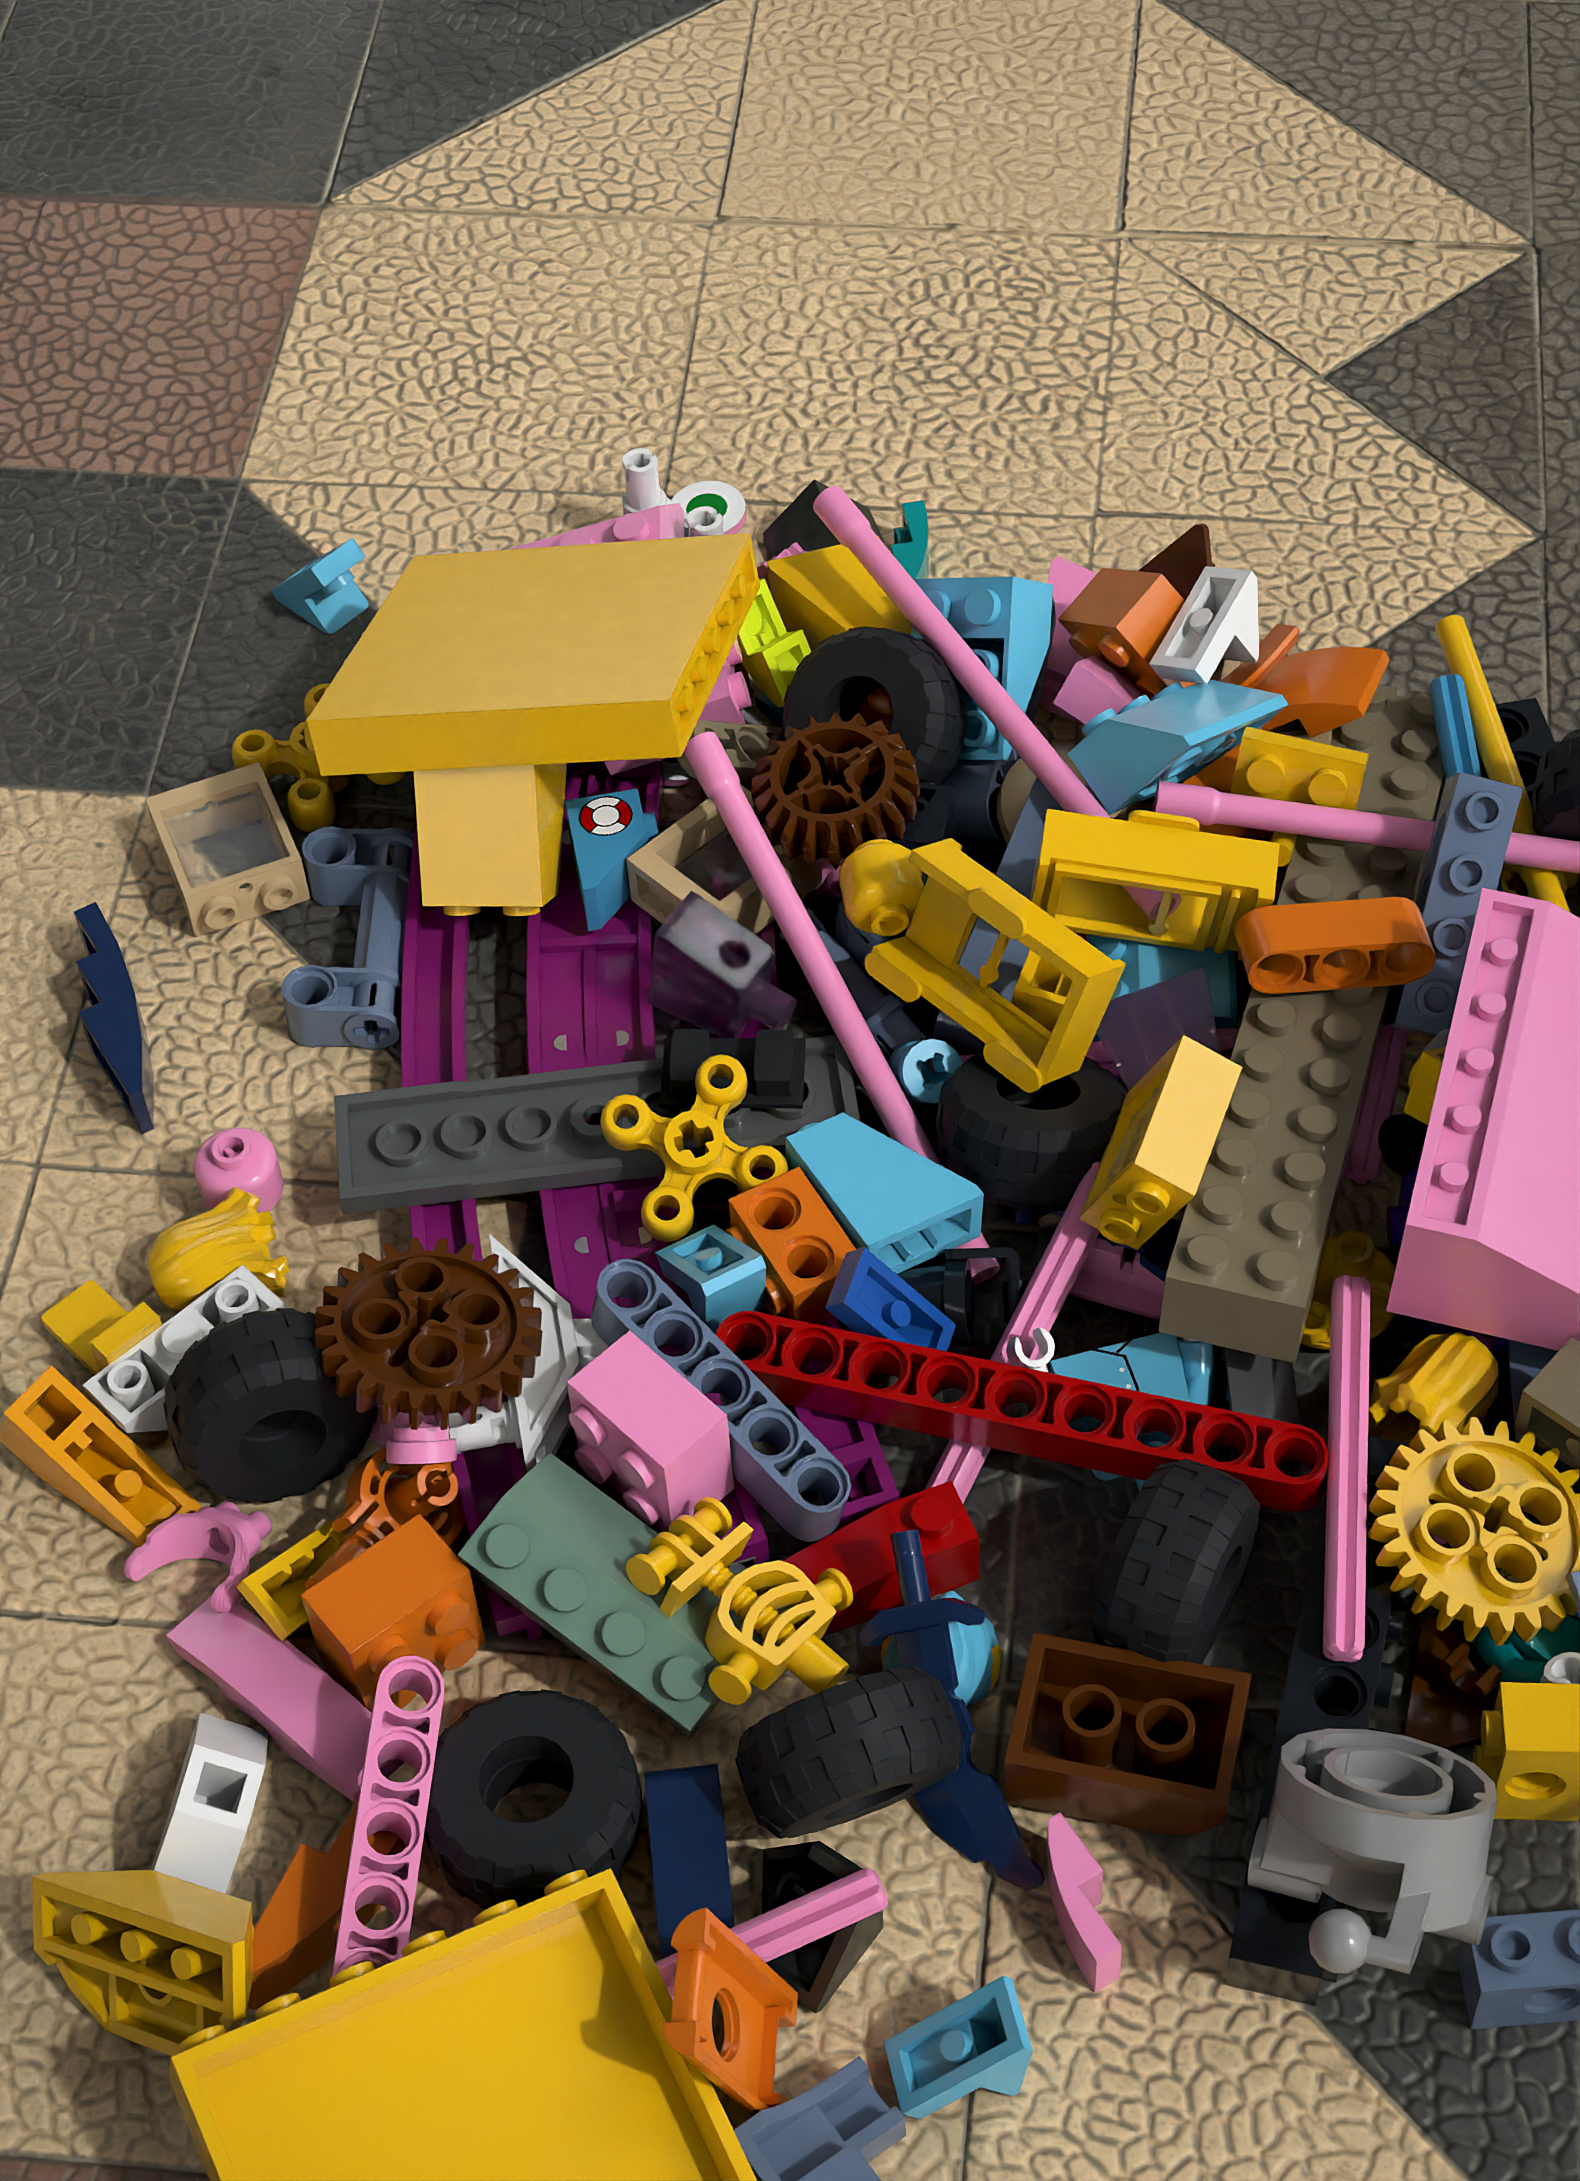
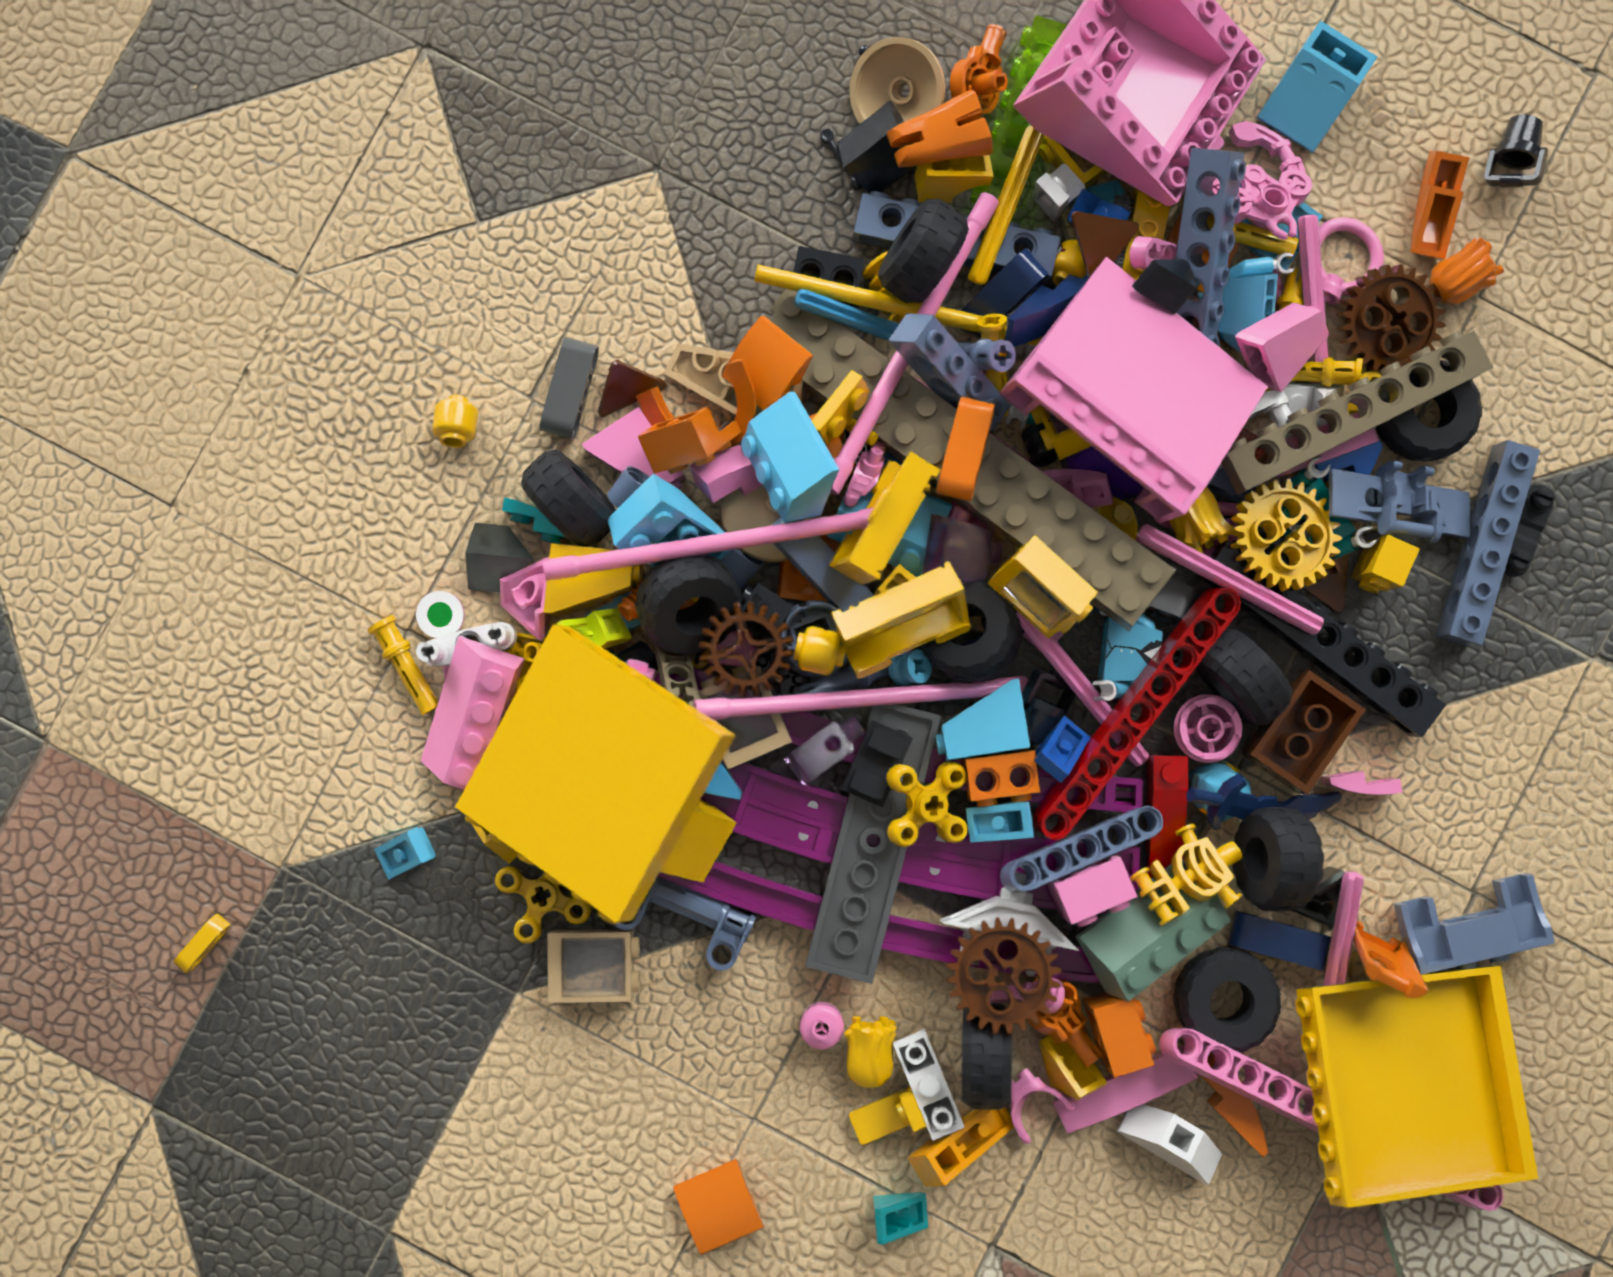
camera: 75 degrees left, 35 degrees up
yellow wedge [32,1870,254,2056] -> none
dark blue slope [74,902,154,1134] -> none
medium azure slope [884,1976,1033,2119] -> none
white slope [1149,566,1259,684] -> none
light grey piece [1248,1728,1497,1974] -> none
none -> yellow beam [173,913,231,974]
none -> yellow pin [367,615,438,716]
none -> yellow head [432,395,479,448]
none -> black tyre [521,450,616,547]
none -> dark grey beam [540,337,599,439]
none -> bright pink slope [1042,469,1113,508]
none -> bright pink cone [1174,694,1242,763]

